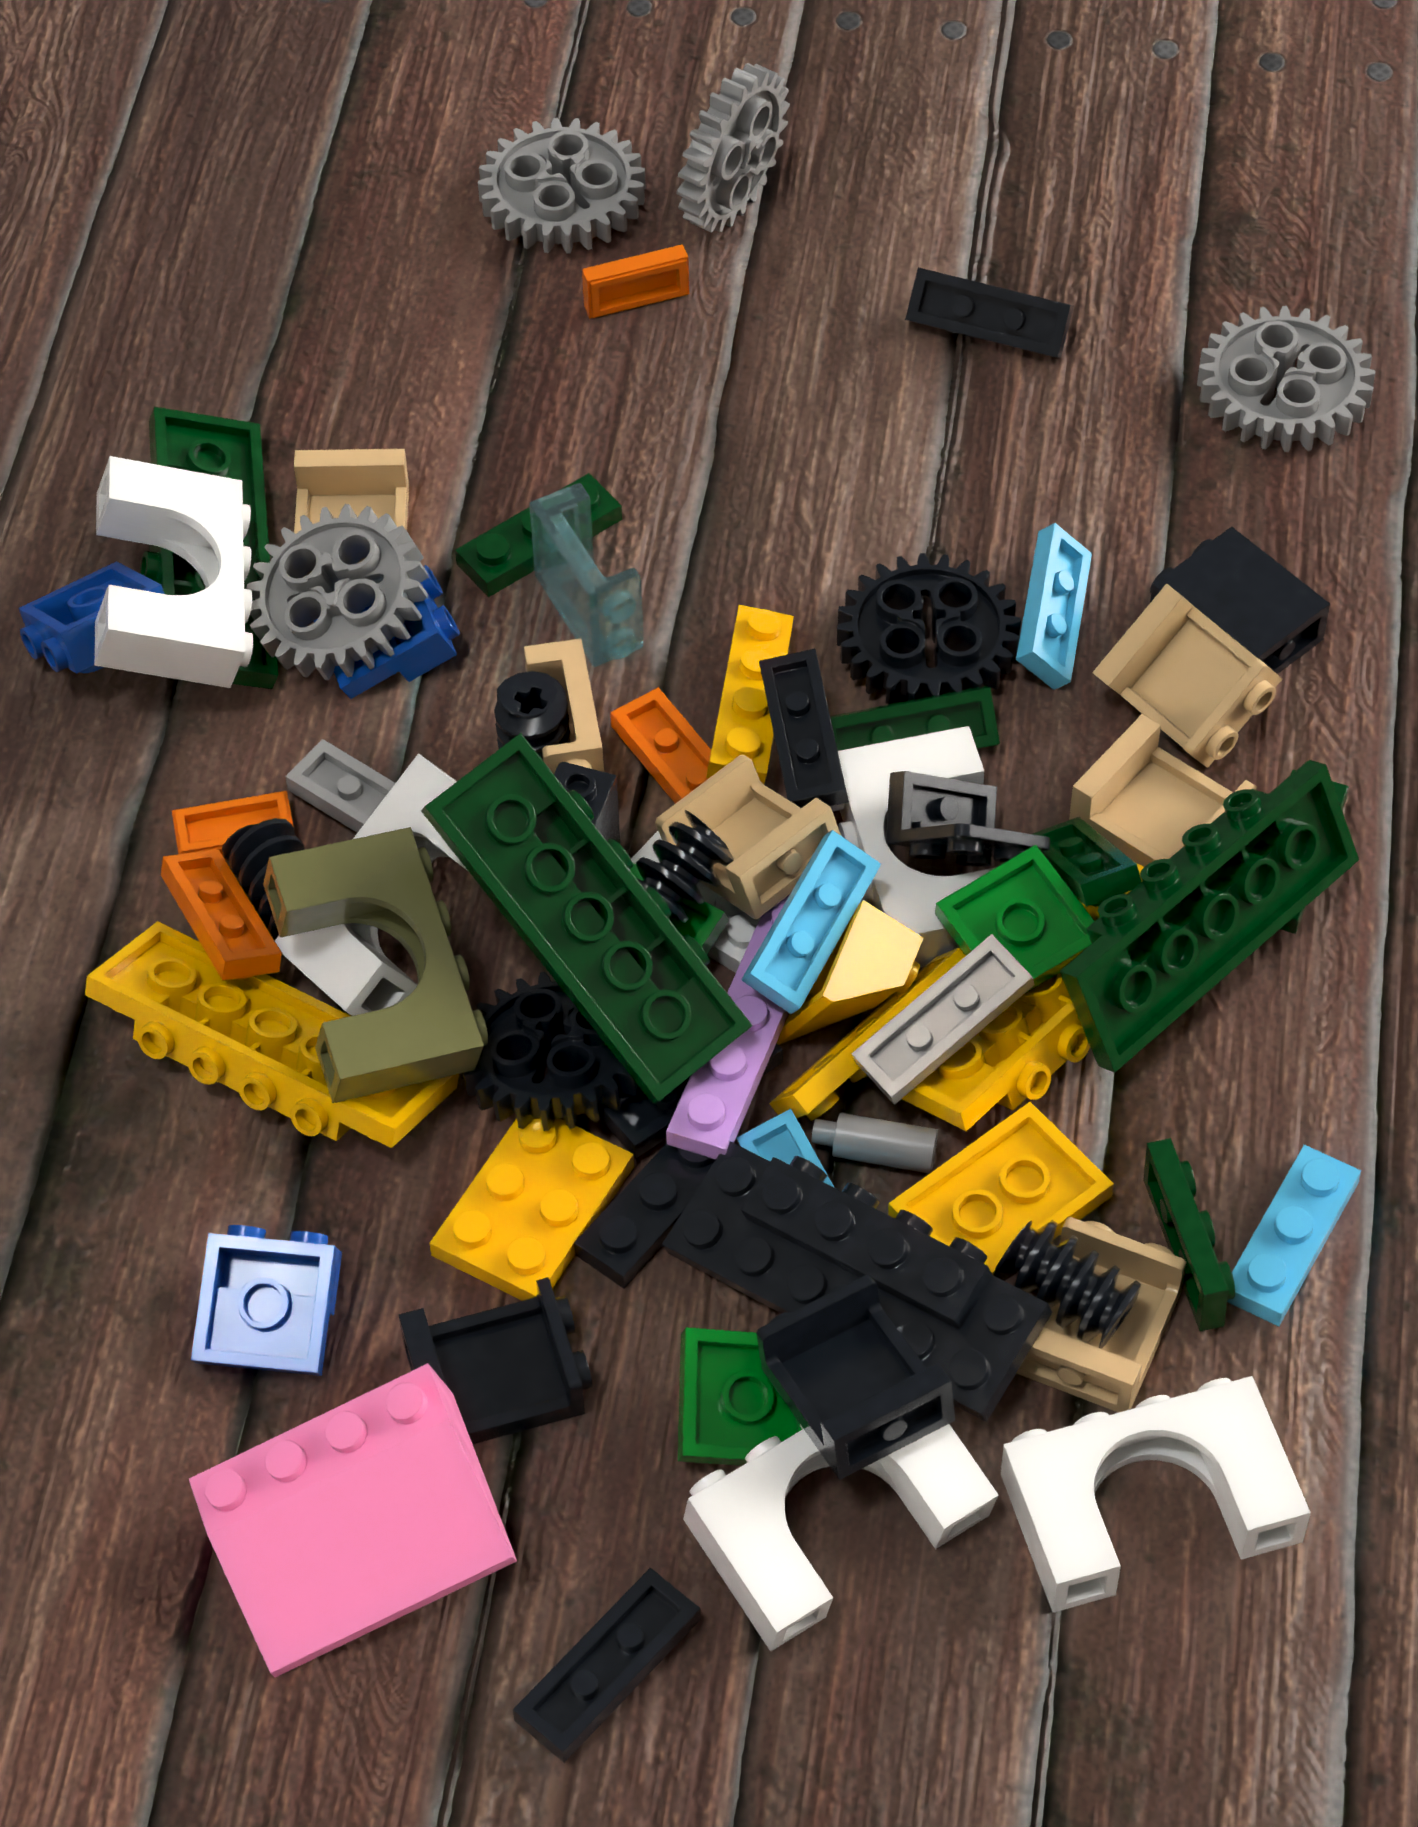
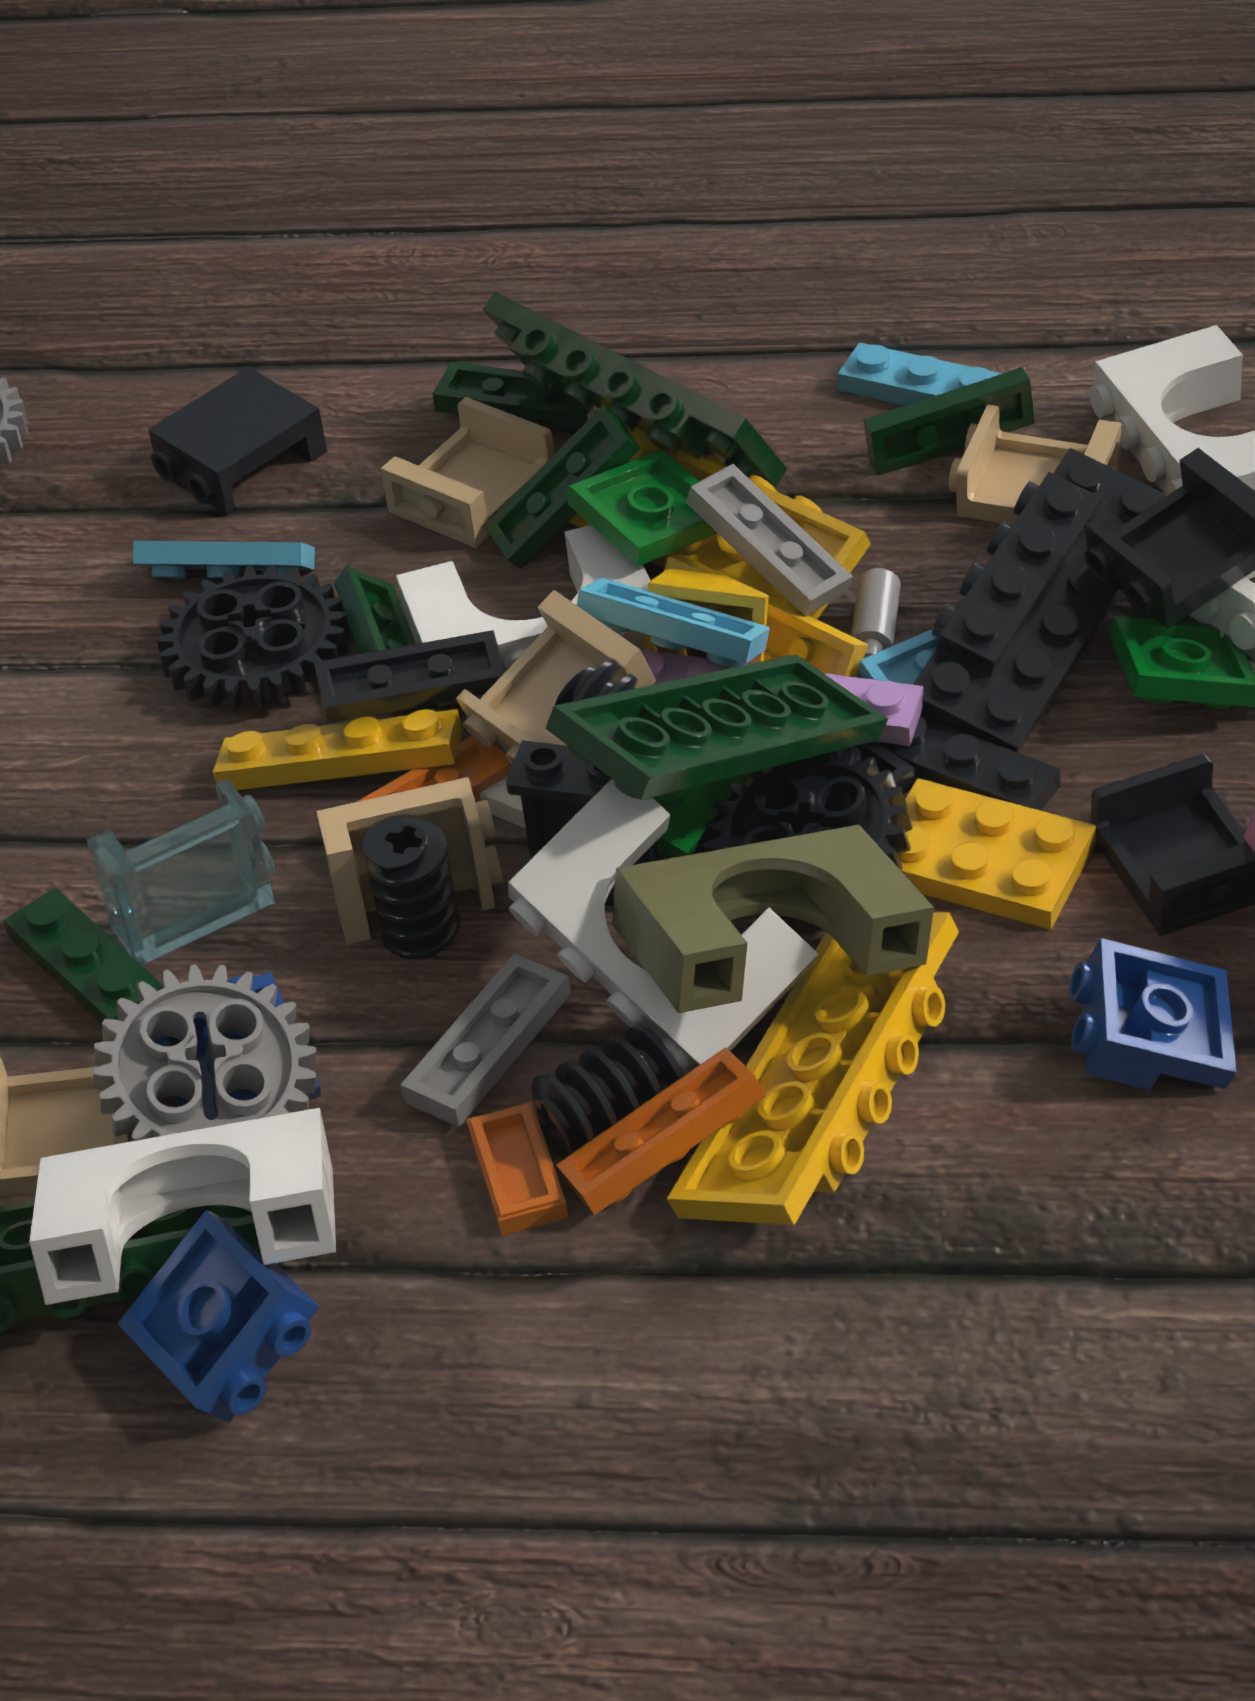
camera: 90 degrees left, 10 degrees down
black bracket [886,771,1050,867] -> none
yellow plate [888,1102,1114,1275] -> none
black piece [993,1220,1141,1349] -> none
tan panel [1092,584,1282,768] -> none

